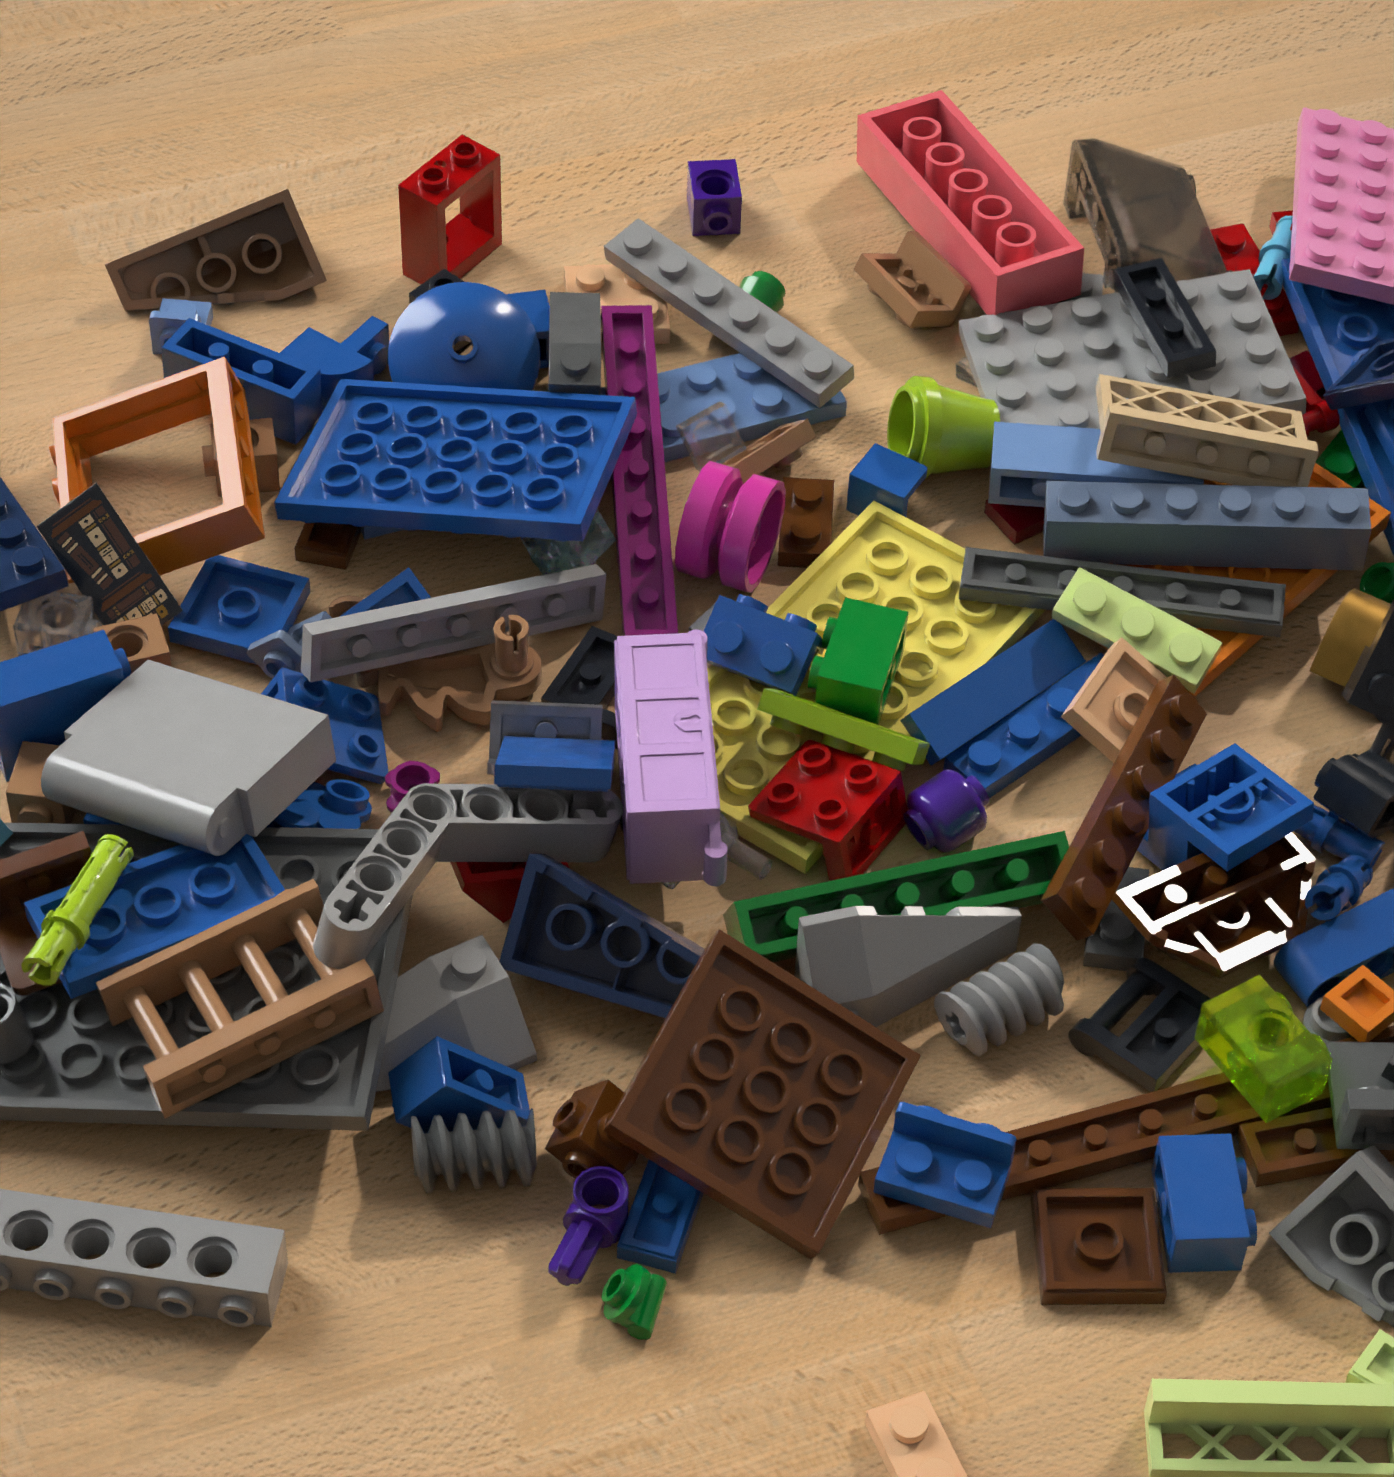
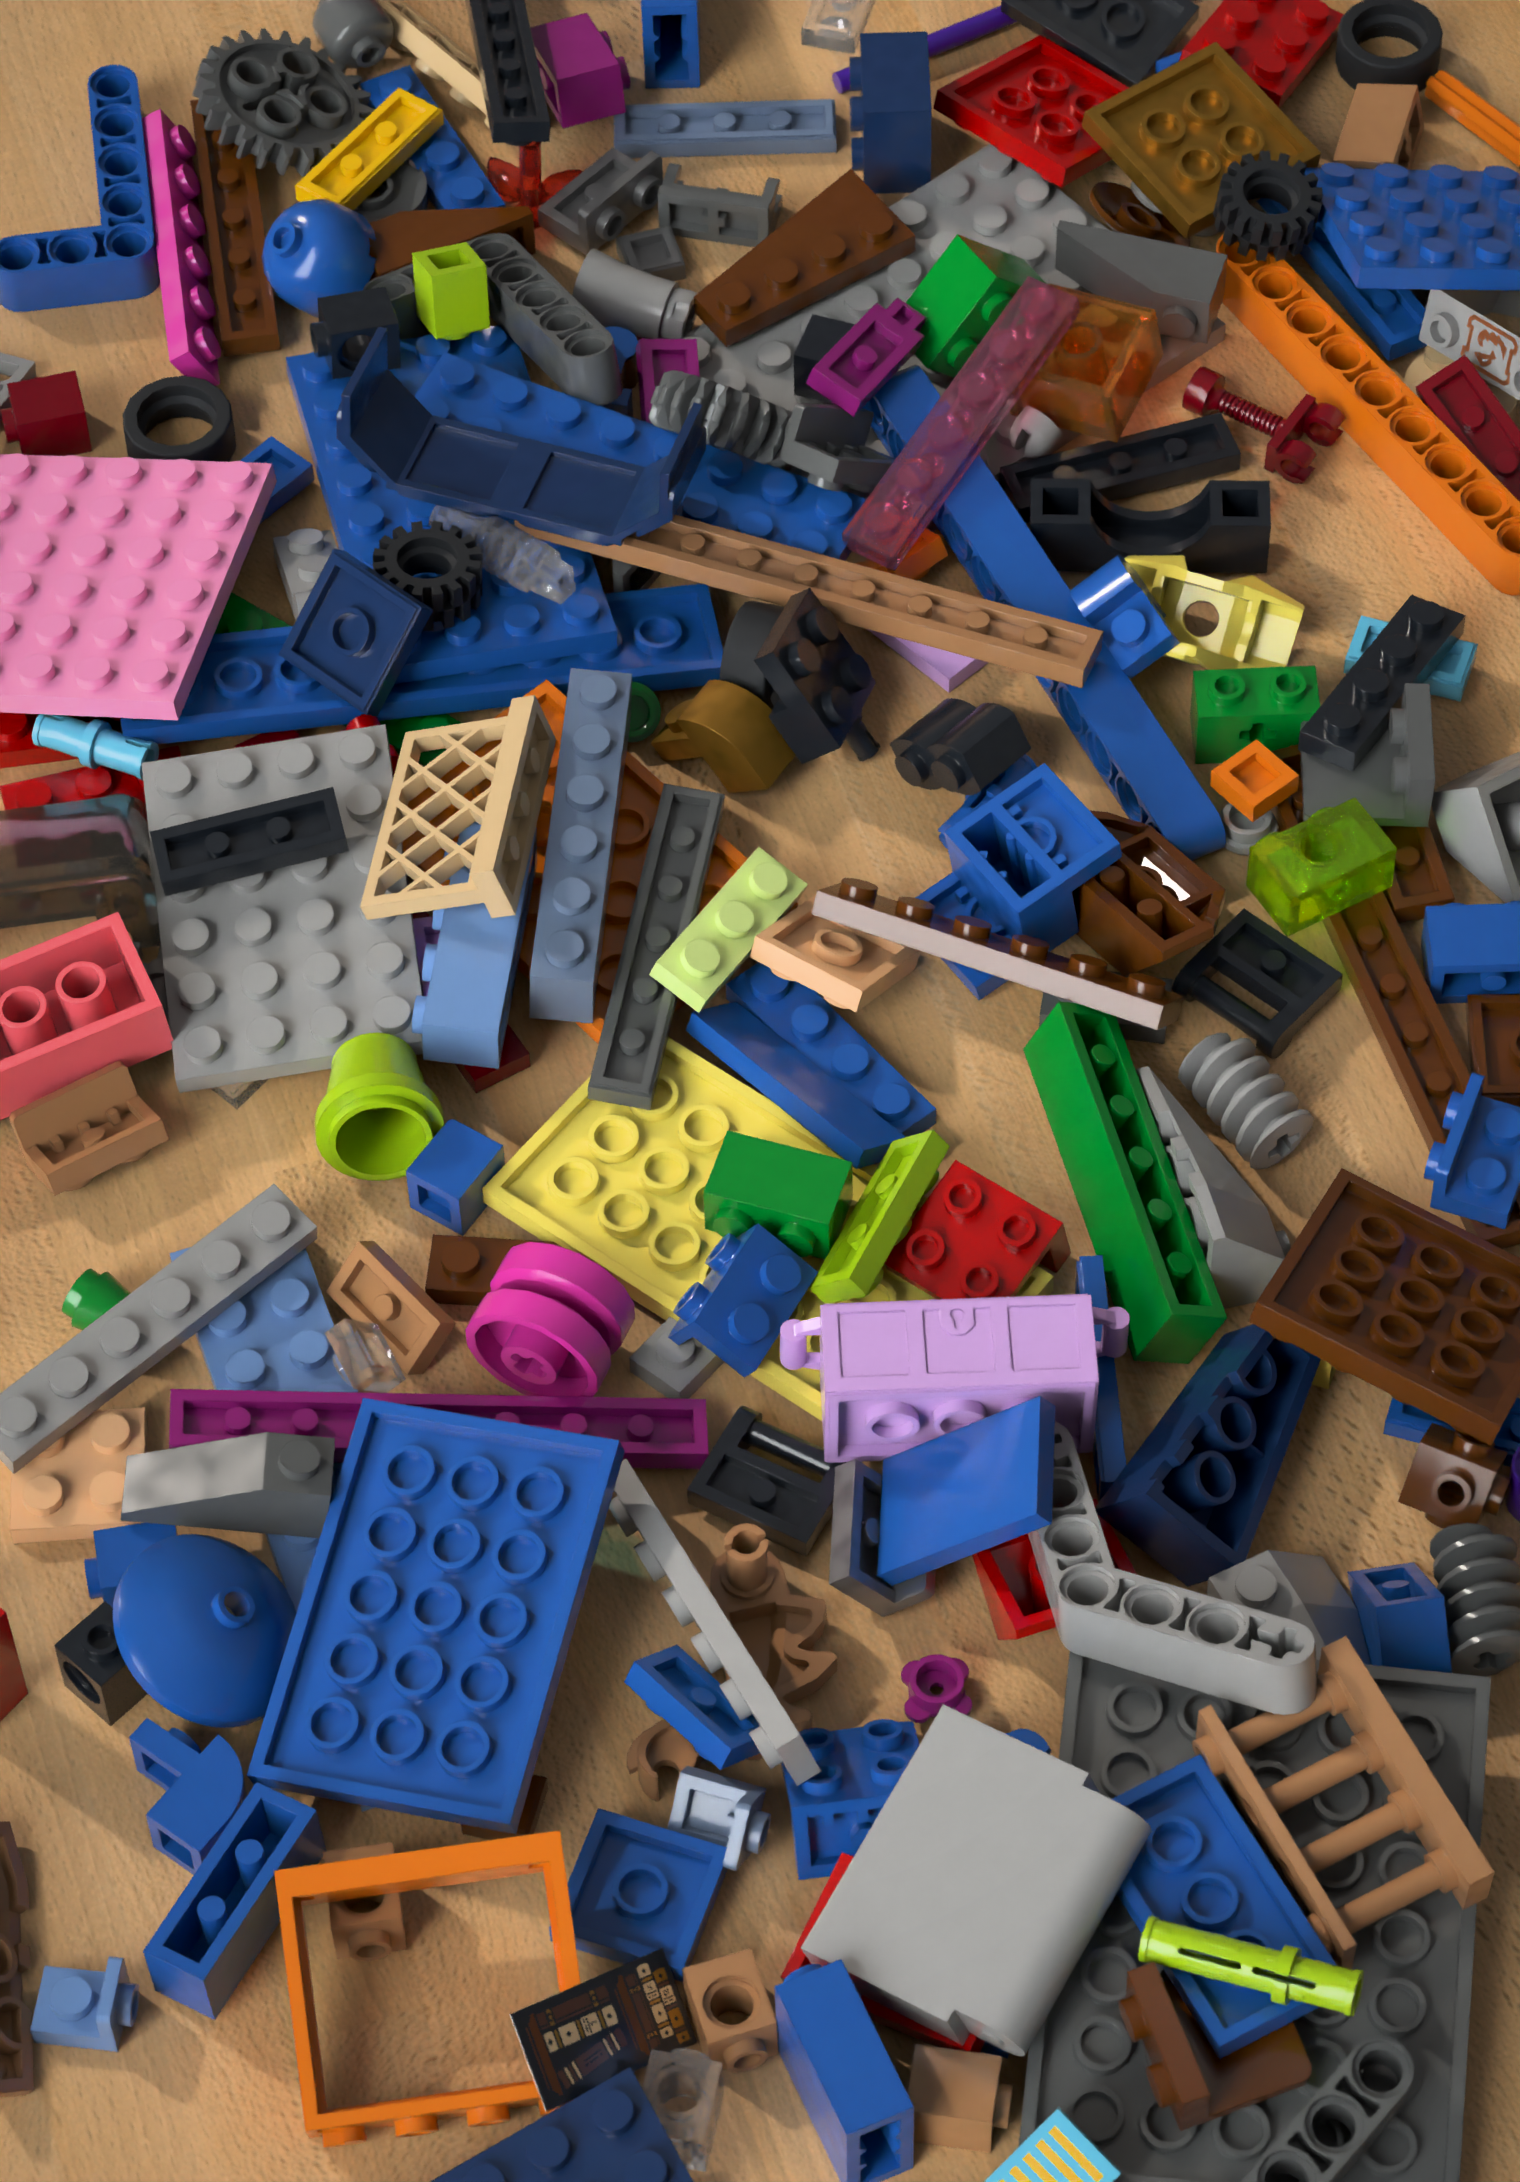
camera: 85 degrees left, 5 degrees up
dark purple head [903,769,990,853] -> none
blue pin [1305,855,1373,920] -> none
none -> blue tile [1075,1255,1126,1503]

